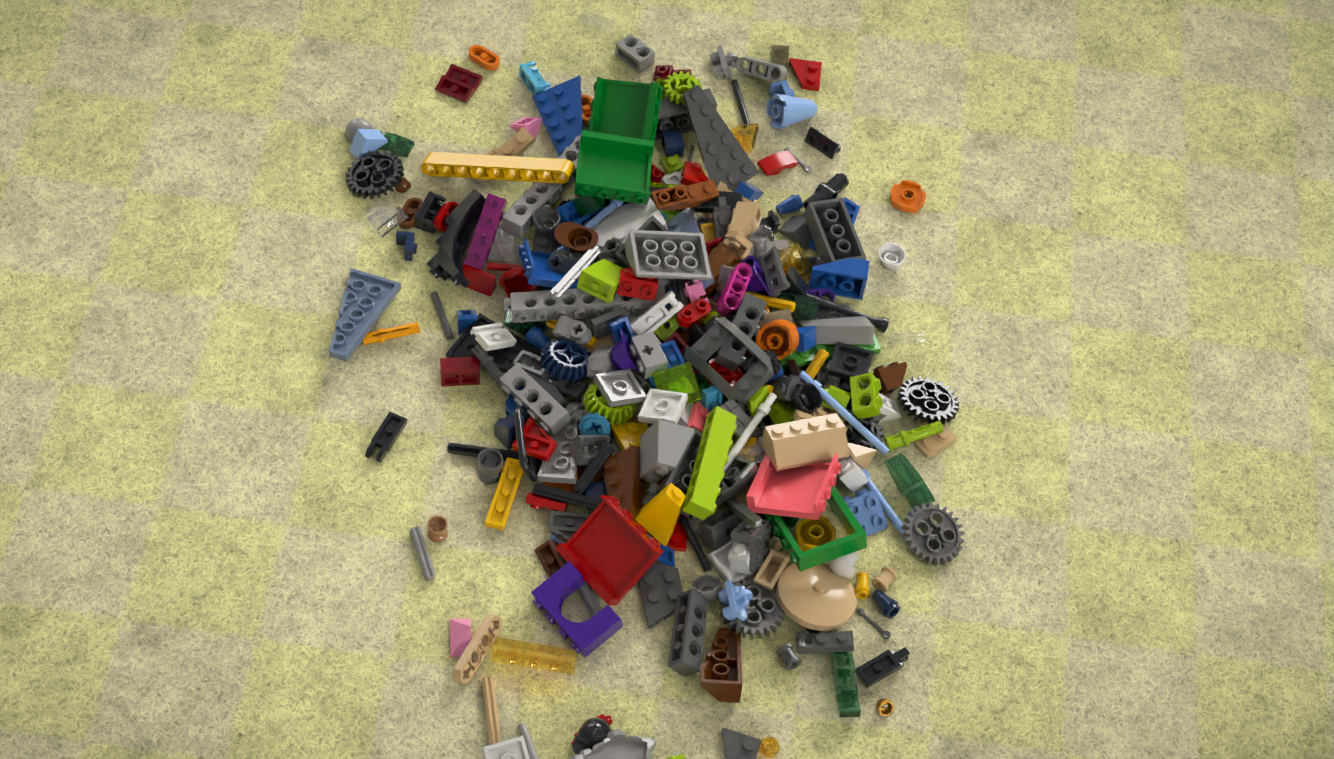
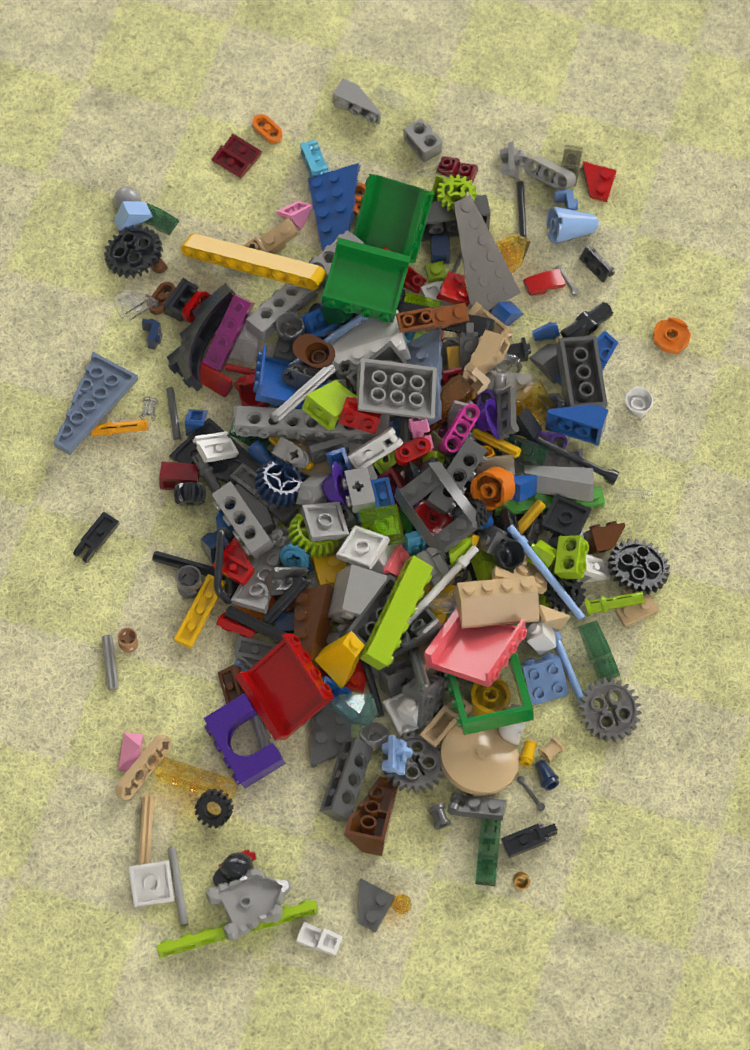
camera: 15 degrees right, 10 degrees up
none -> clear bush [139,397,159,421]
none -> black gear [174,482,206,506]
none -> black tyre [194,788,234,828]
none -> clear light blue slope [330,694,379,726]
none -> light grey slope [333,78,381,124]

